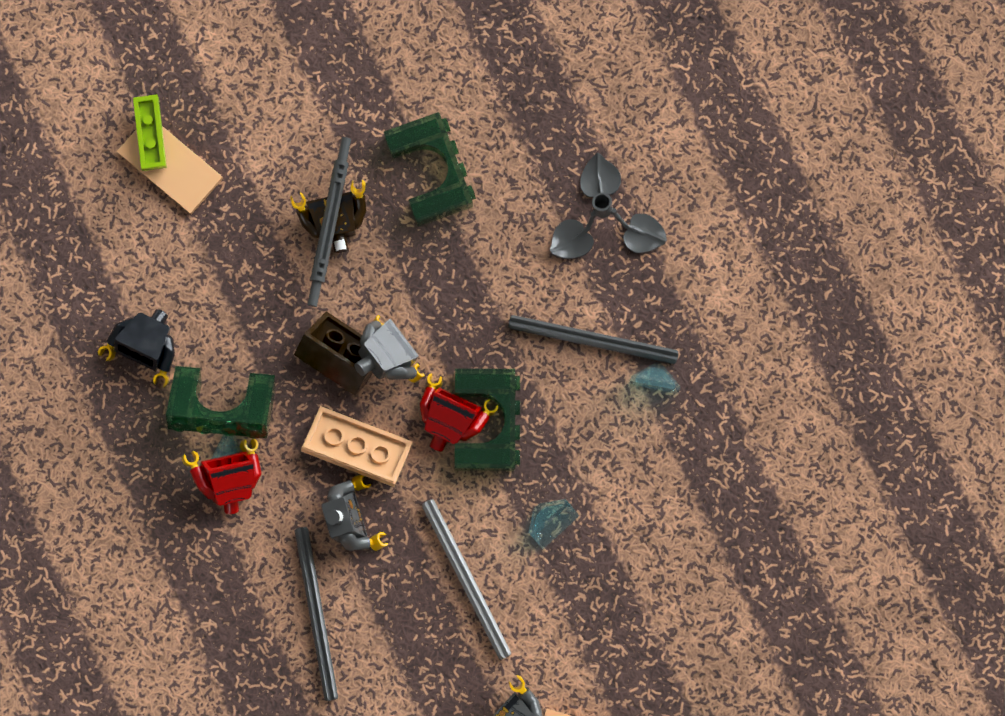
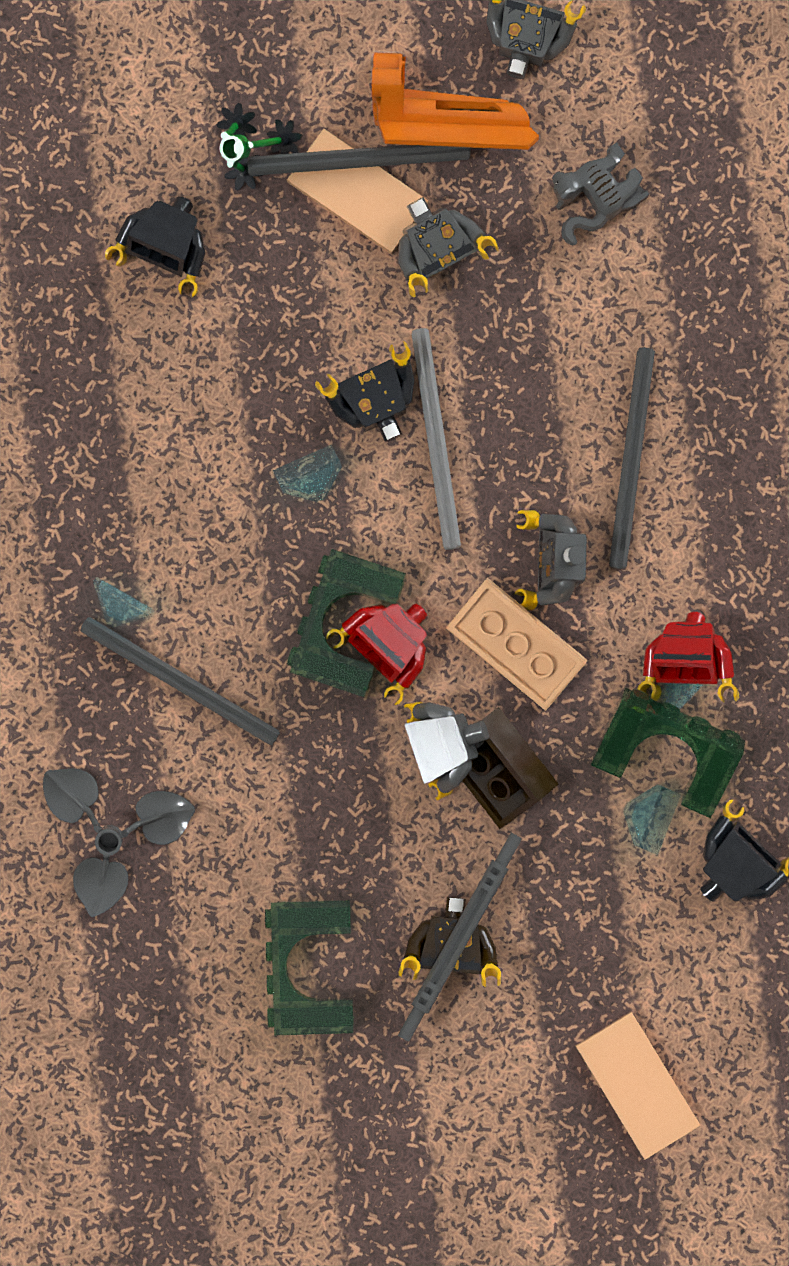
camera: 165 degrees left, 5 degrees up
lime plate [133,95,167,171] -> none
none -> black torso [105,196,205,297]
none -> black torso [315,341,415,442]
none -> clear light blue slope [623,784,681,855]

